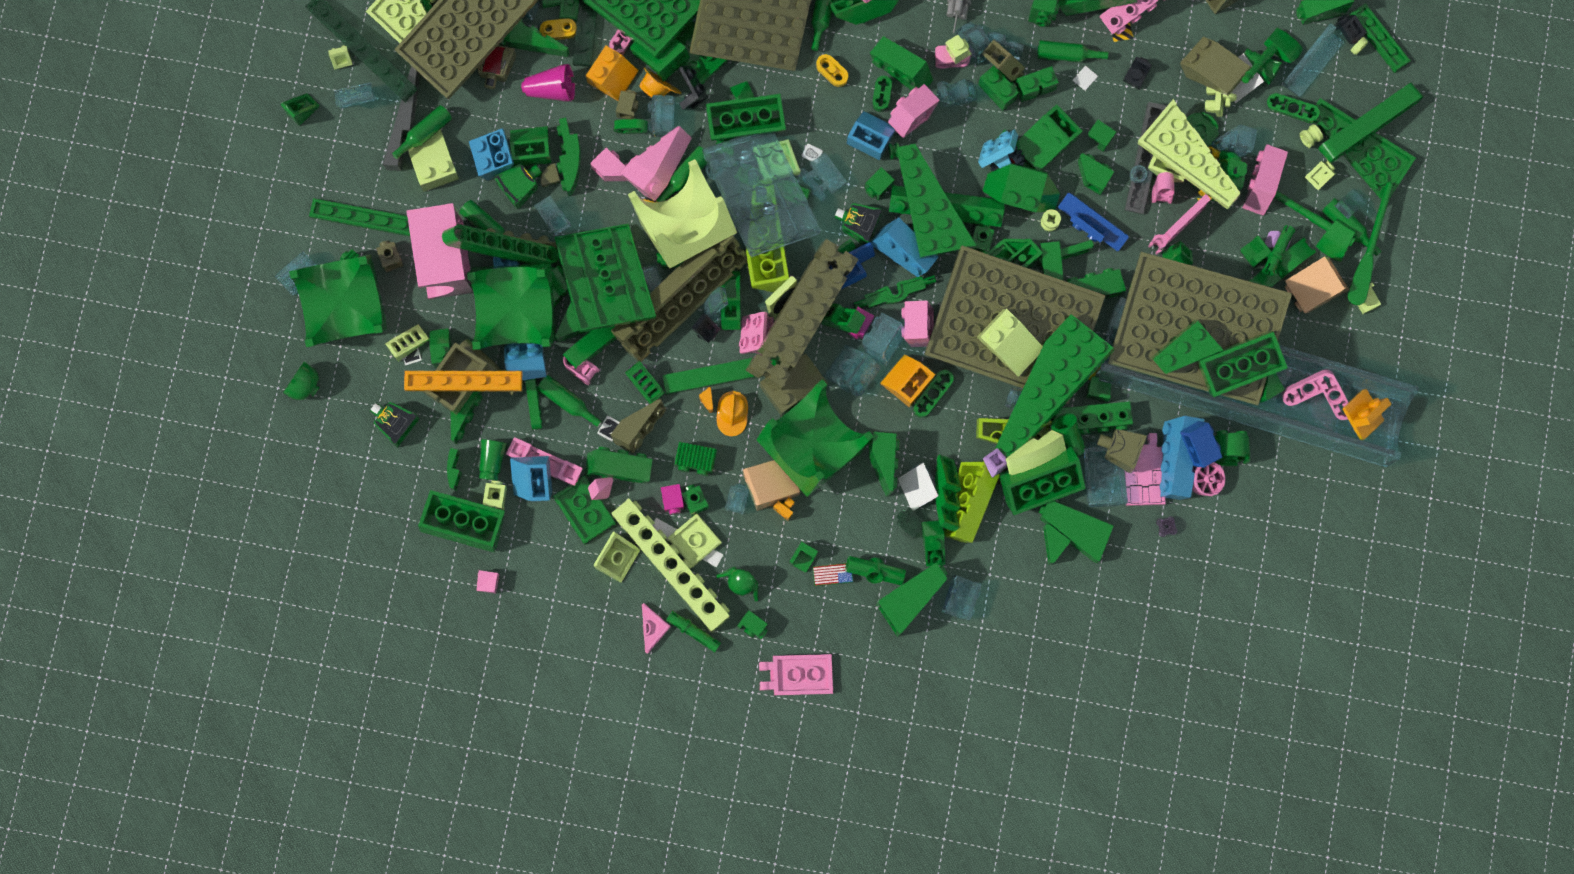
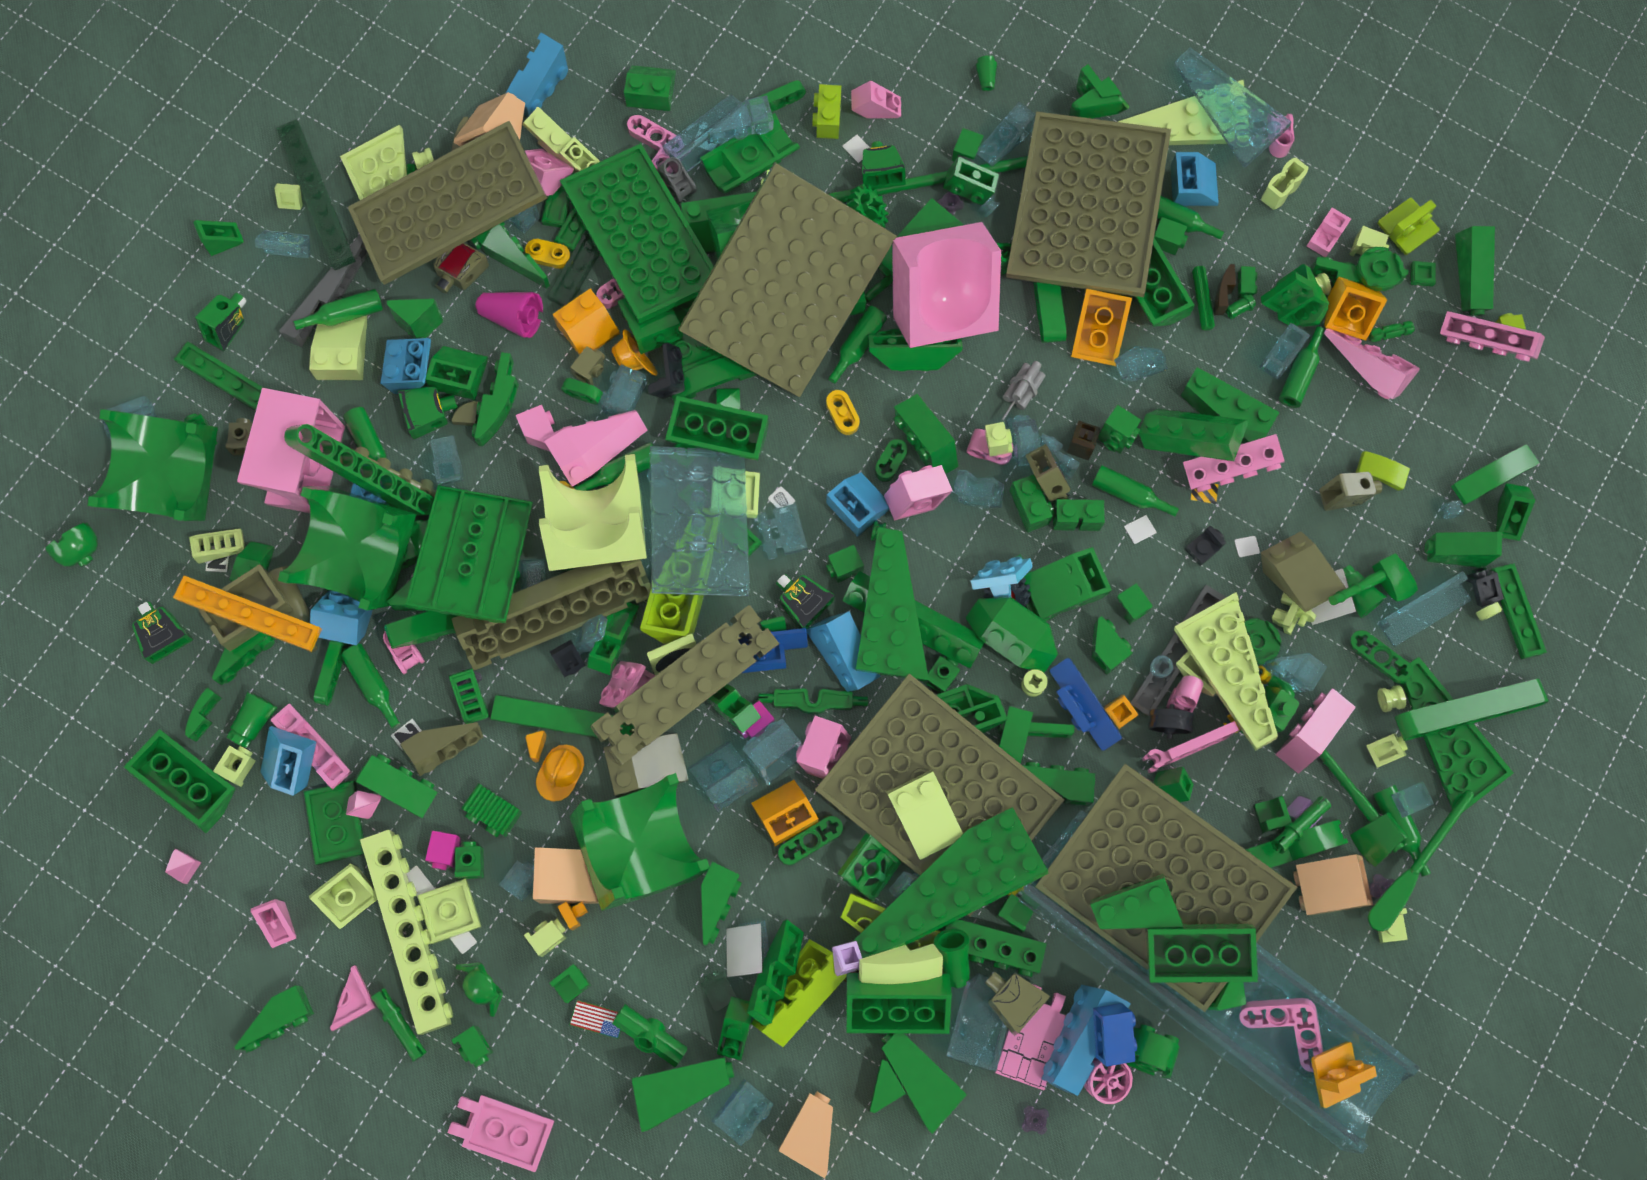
camera: 20 degrees right, 5 degrees down
none -> green torso [195,293,246,351]
none -> green slope [235,985,314,1053]
none -> bright pink slope [251,899,296,948]
none -> green slope [387,299,443,339]
none -> yellowish green brick [524,918,566,957]
none -> green slope [672,357,758,403]
none -> light nougat slope [779,1091,833,1178]
none -> green piece [837,833,902,902]
none -> dark brown slope [1067,420,1100,461]
none -> light orange slope [1103,694,1138,729]
none -> black wheel [1148,704,1194,739]
none -> white sticker [1235,536,1260,557]
none -> clear purple plate [1370,874,1395,899]

